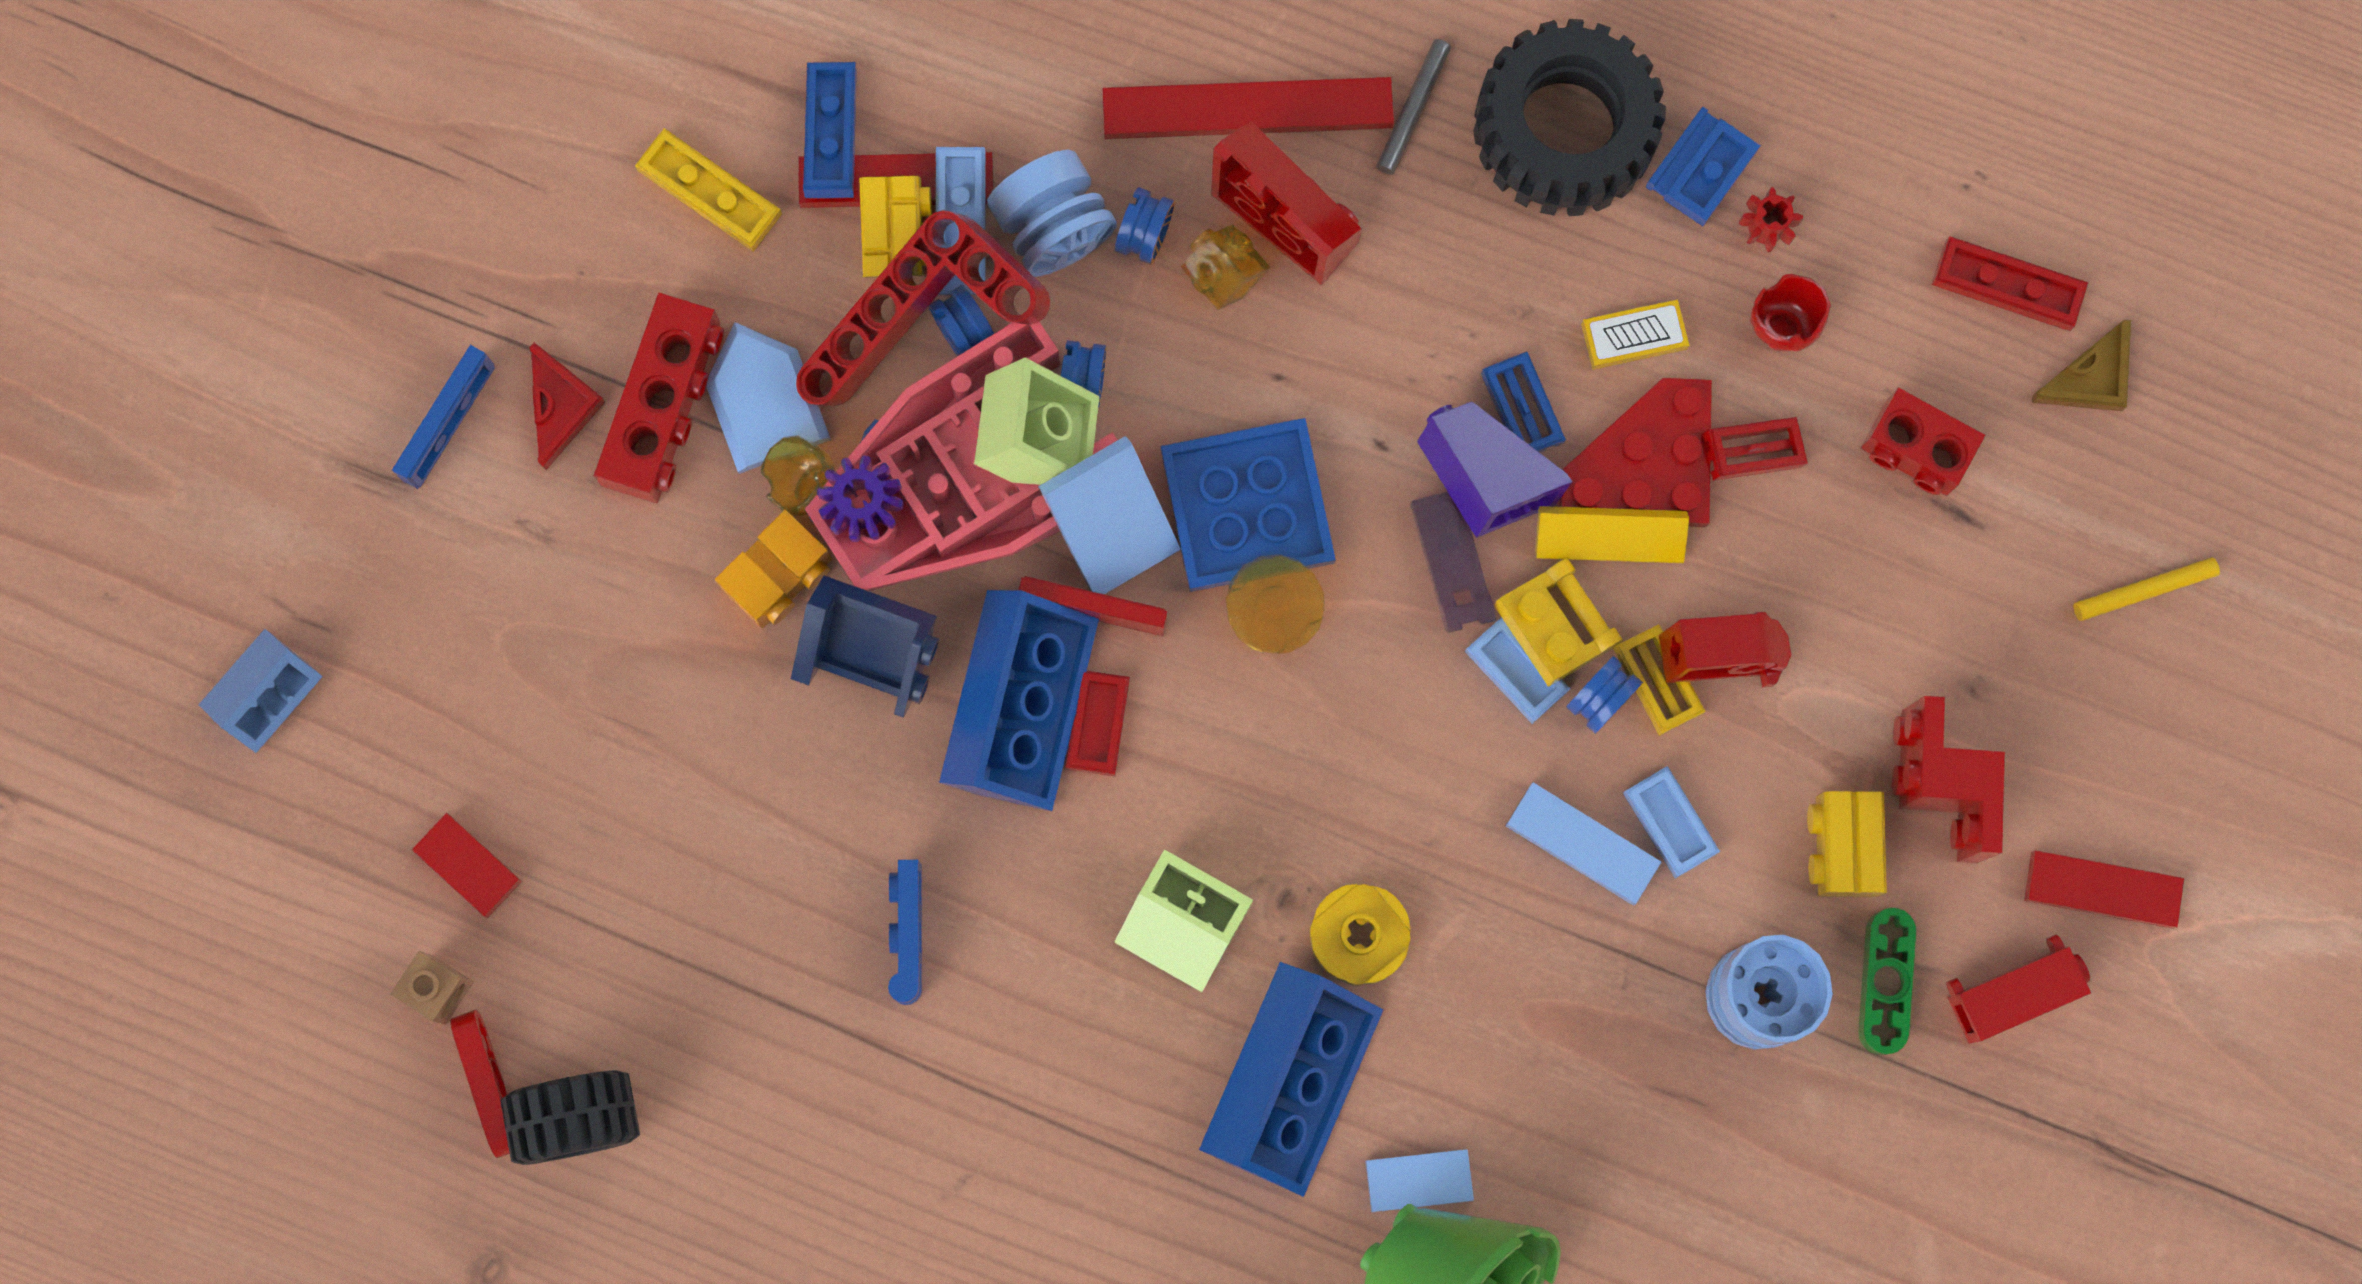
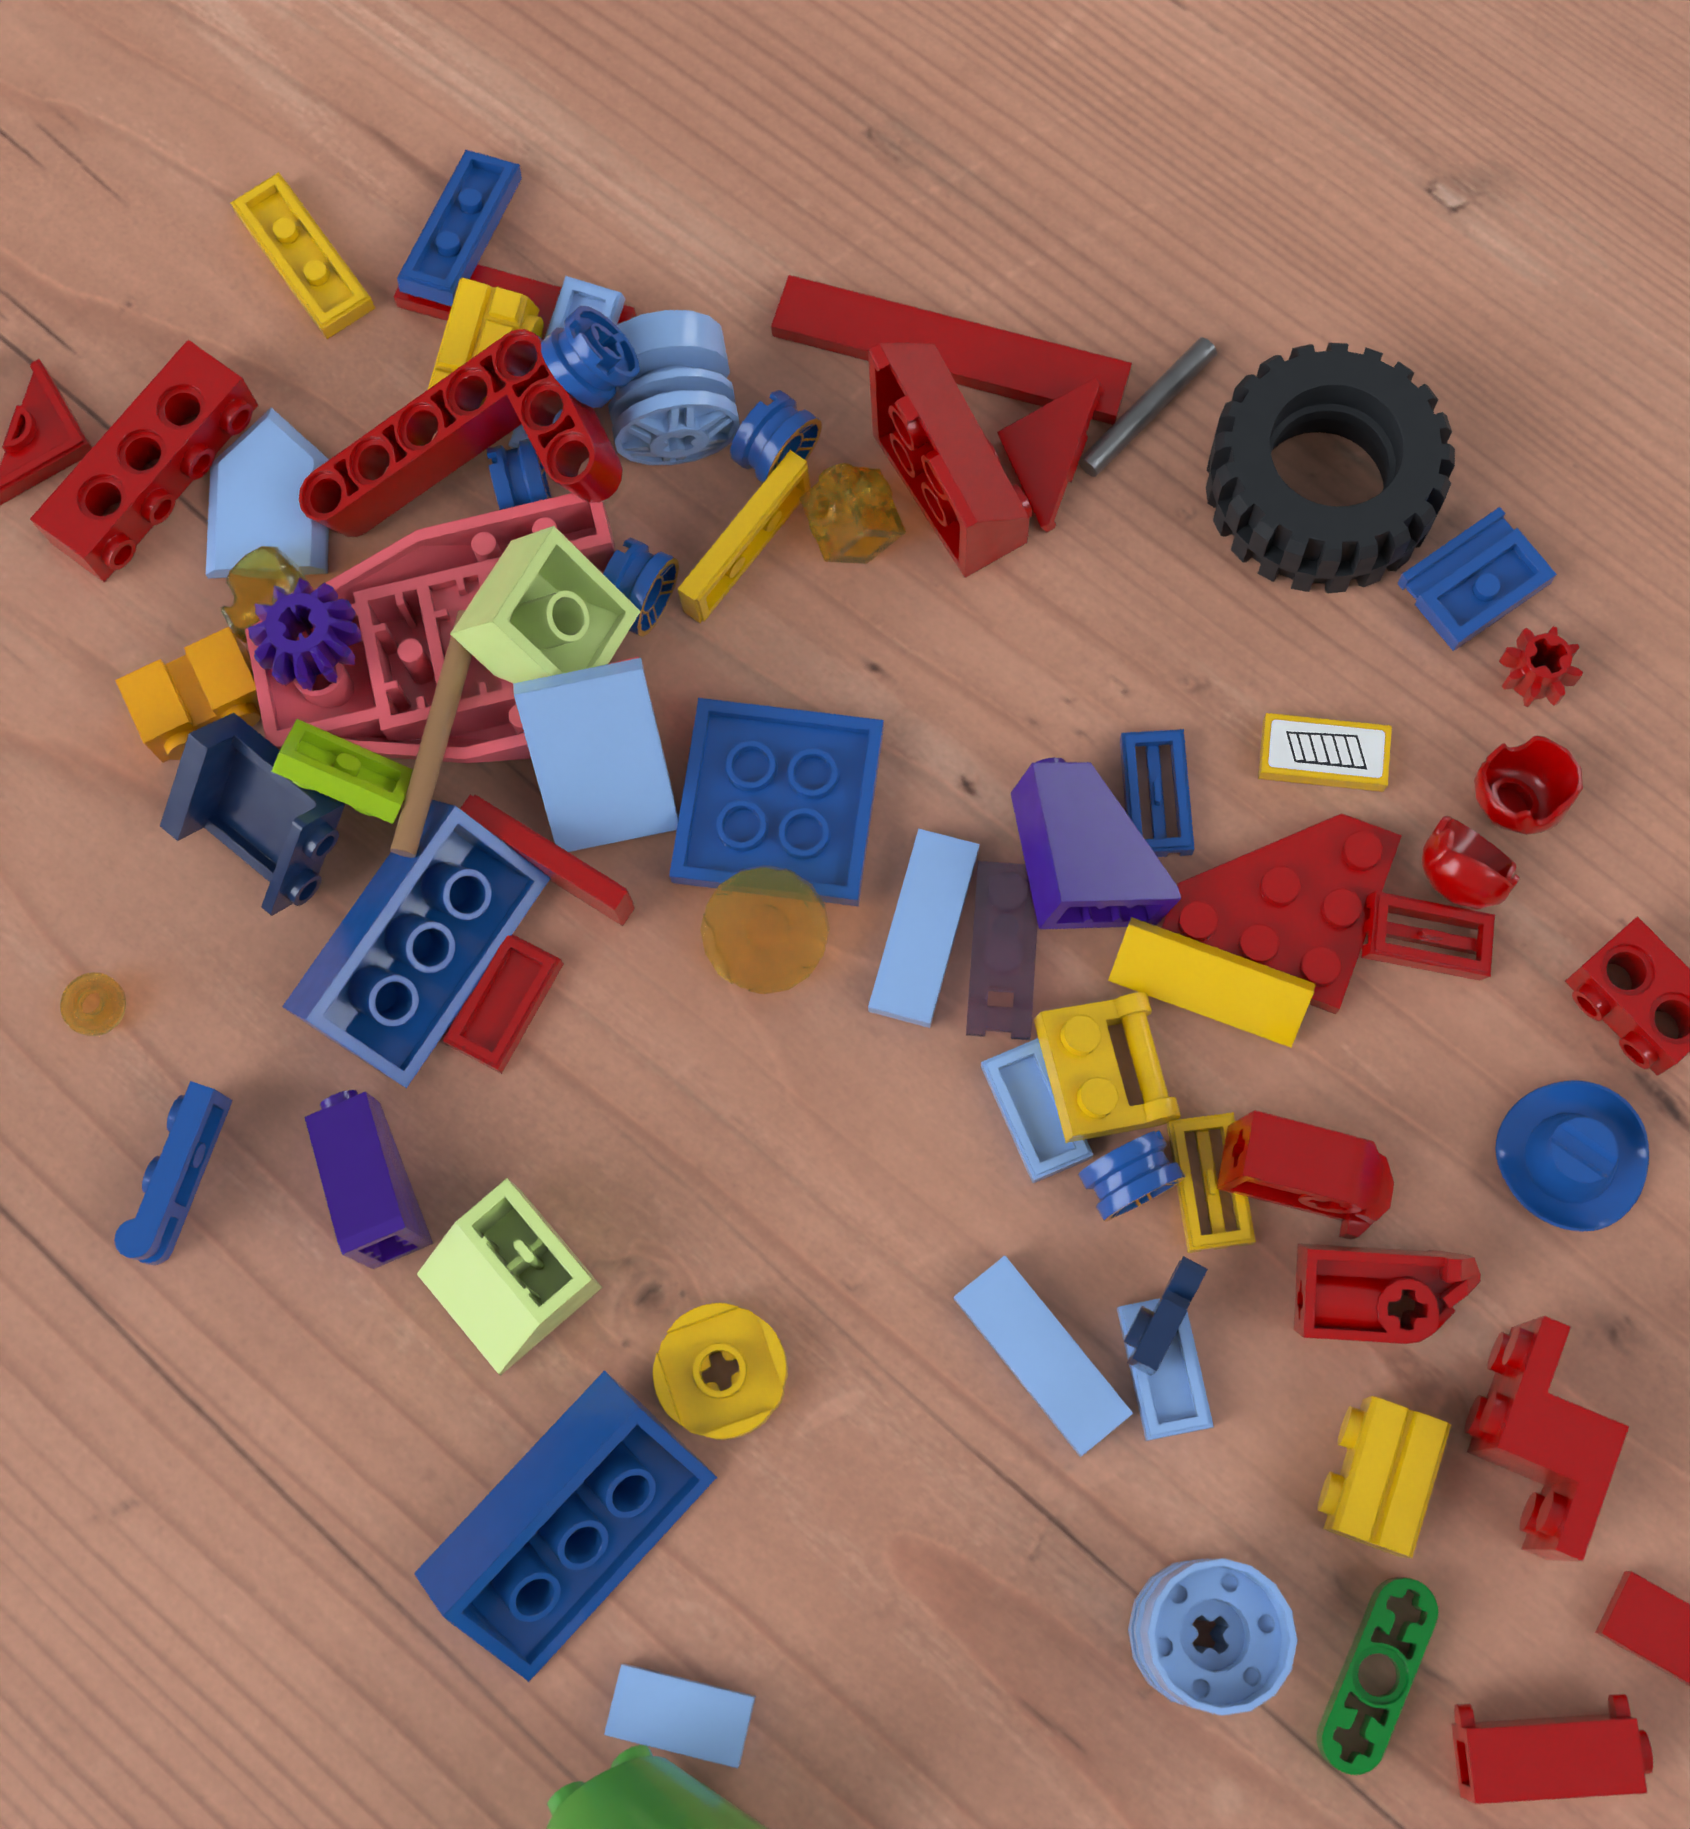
camera: 30 degrees right, 5 degrees down
none -> clear yellow plate [60,972,126,1036]
none -> lime plate [271,719,413,824]
none -> dark purple slope [305,1090,433,1269]
none -> medium nougat bar [390,610,472,858]
none -> blue wheel [541,306,640,408]
none -> yellow tile [677,450,811,623]
none -> light blue tile [868,829,980,1028]
none -> red tile [997,377,1105,533]
none -> dark blue plate [1123,1256,1208,1376]
none -> red piece [1294,1243,1481,1344]
none -> red hair [1422,816,1520,910]
none -> blue hat [1496,1081,1649,1232]

